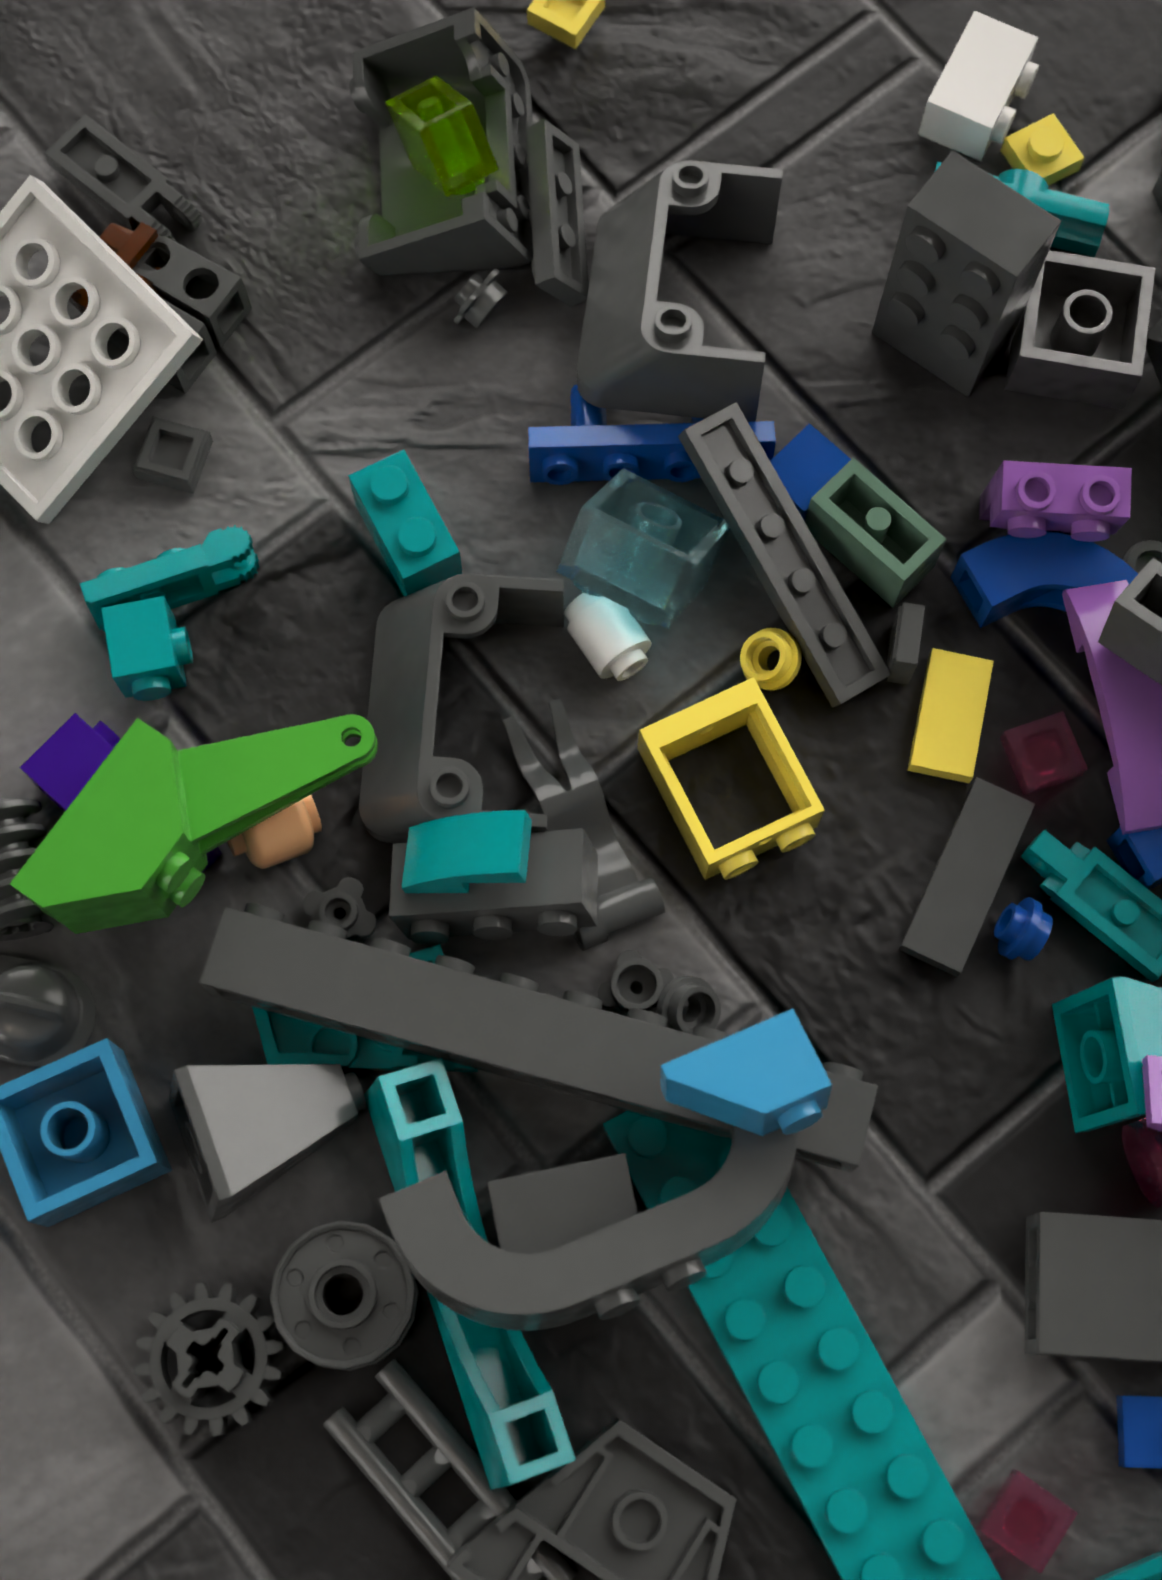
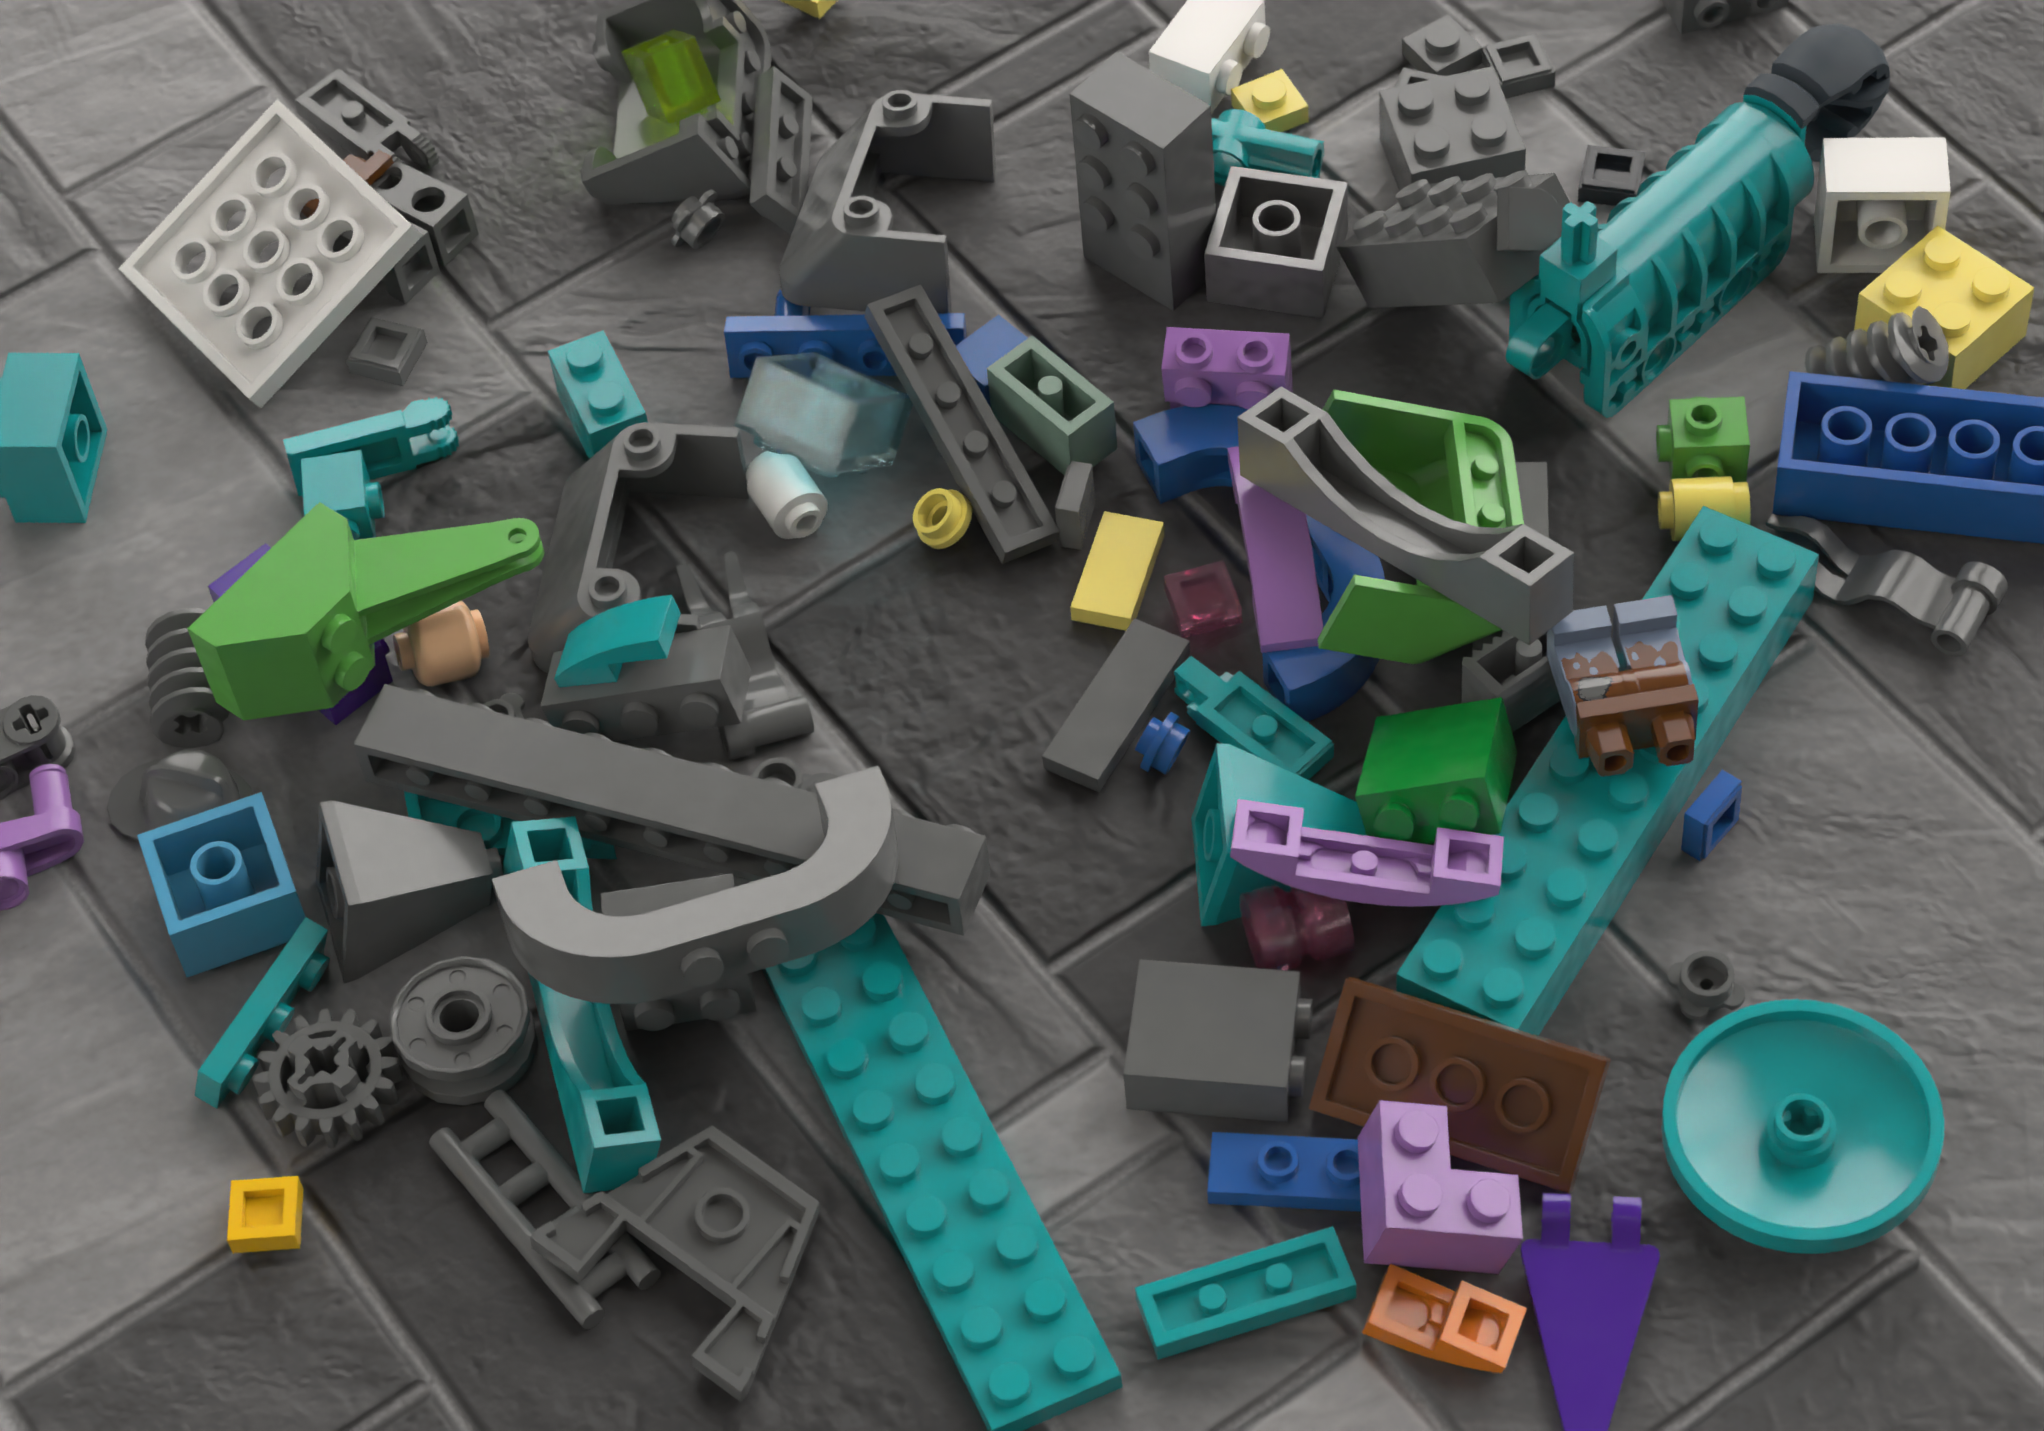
camera: 10 degrees right, 20 degrees down
light yellow window [637,677,825,880] -> none
dark azure slope [660,1009,832,1136] -> none
clear pink plate [976,1470,1078,1574] -> none
none -> teal plate [195,917,330,1109]
none -> yellow plate [227,1176,304,1253]

